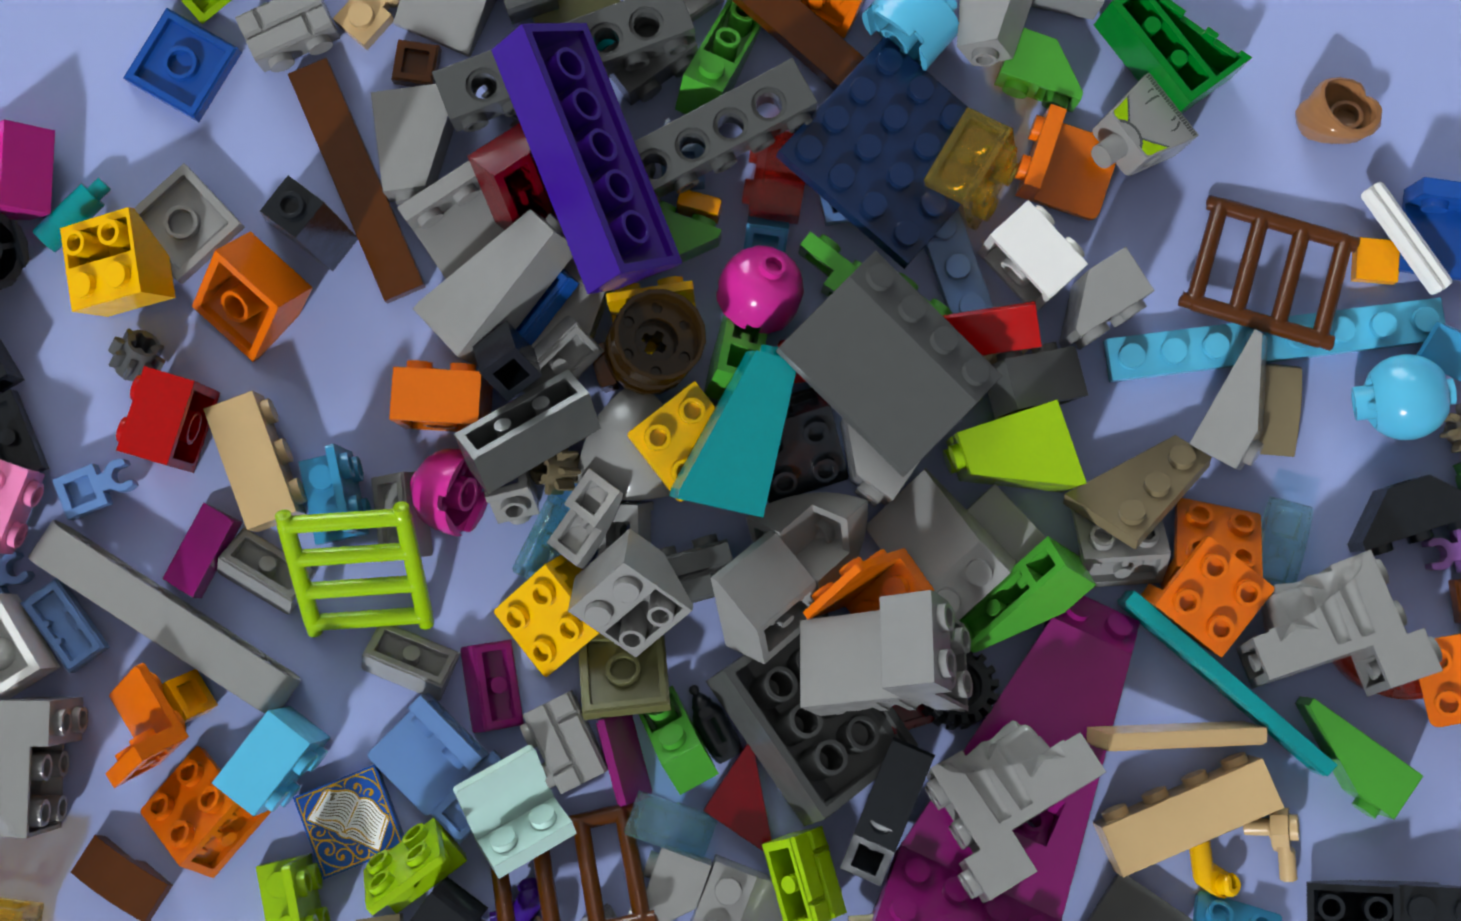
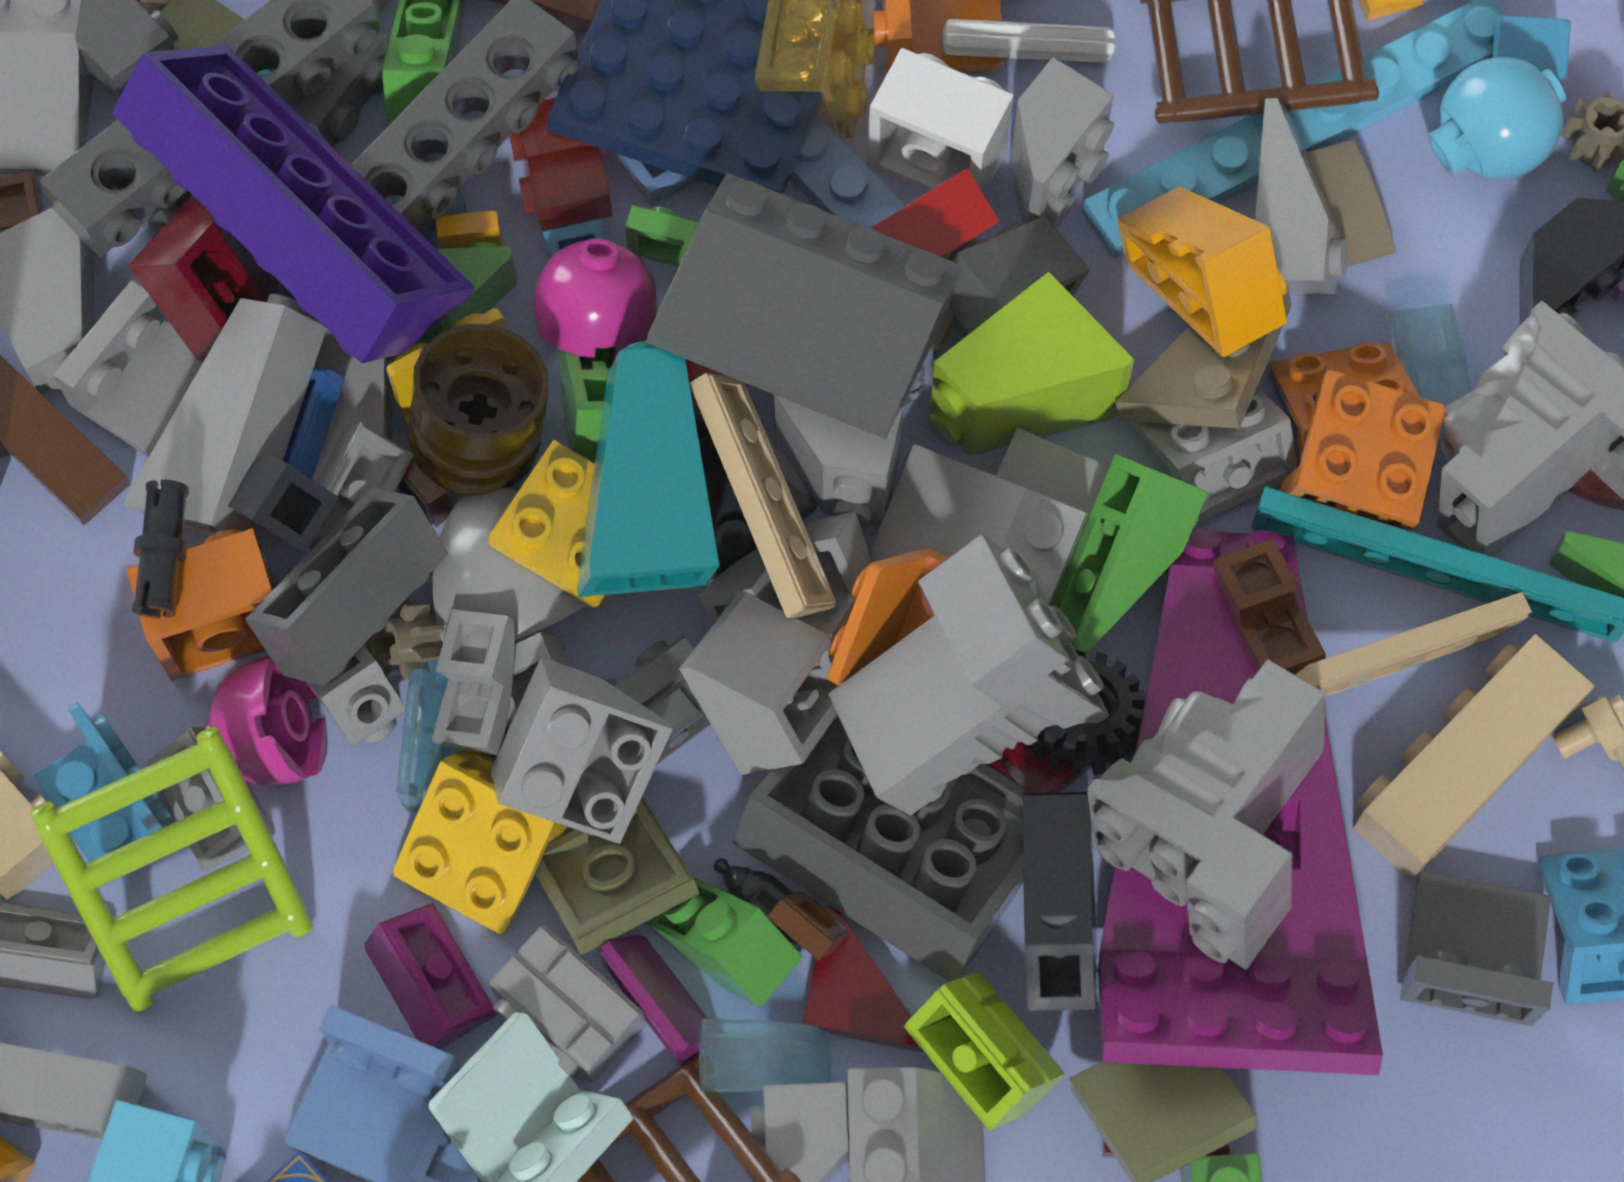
camera: 20 degrees left, 15 degrees down
light grey slope [361,626,460,701] -> none
yellow arm [1189,840,1241,899] -> none
none -> black pin [132,479,189,618]
none -> tan tile [689,373,837,618]
none -> reddish brown tile [767,891,849,960]
none -> white axle [941,19,1115,63]
none -> light orange wedge [1117,186,1287,358]
none -> reddish brown slope [1213,539,1326,675]

